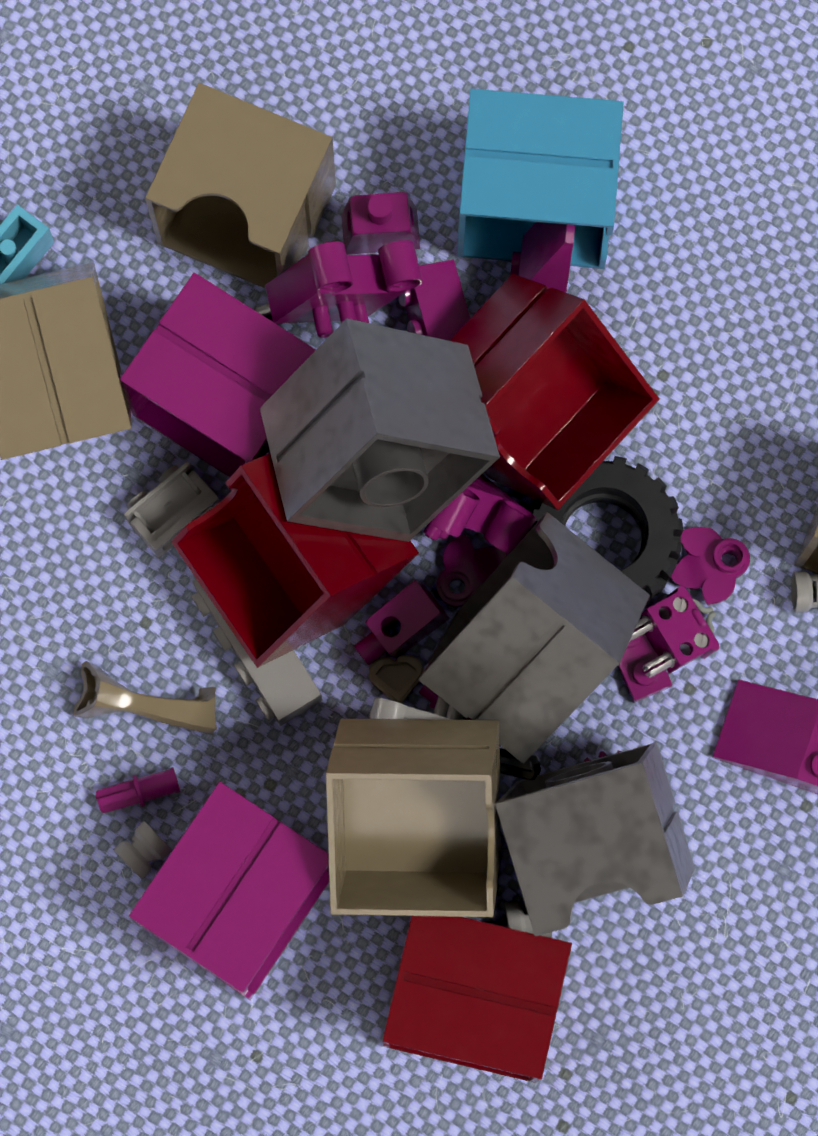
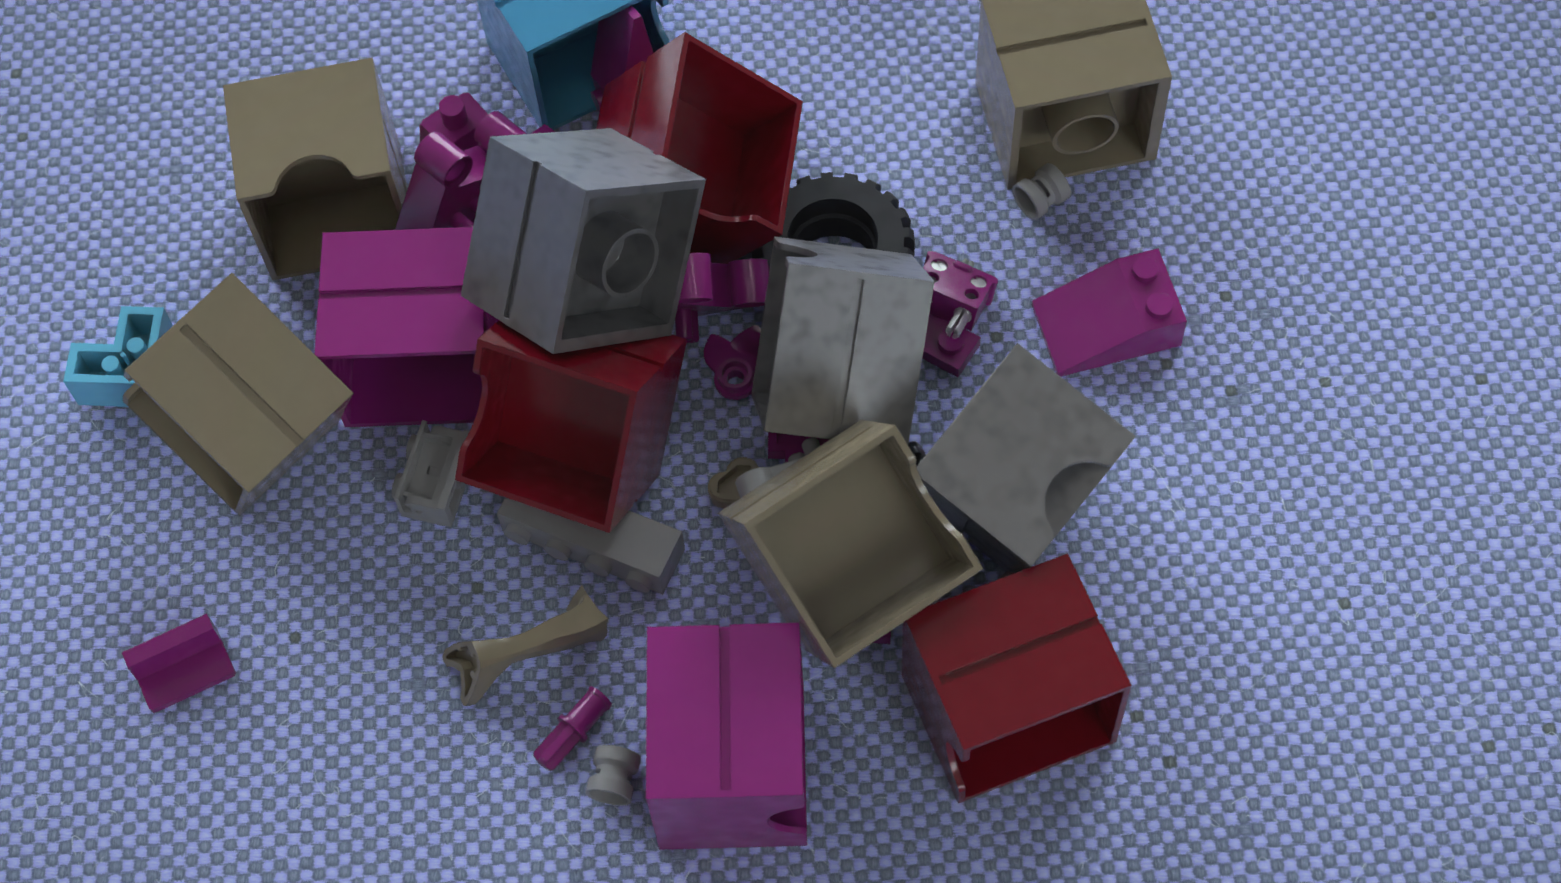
camera: 30 degrees left, 15 degrees down
magenta torso [354,580,450,665] -> none
magenta plate [671,527,750,605] -> none

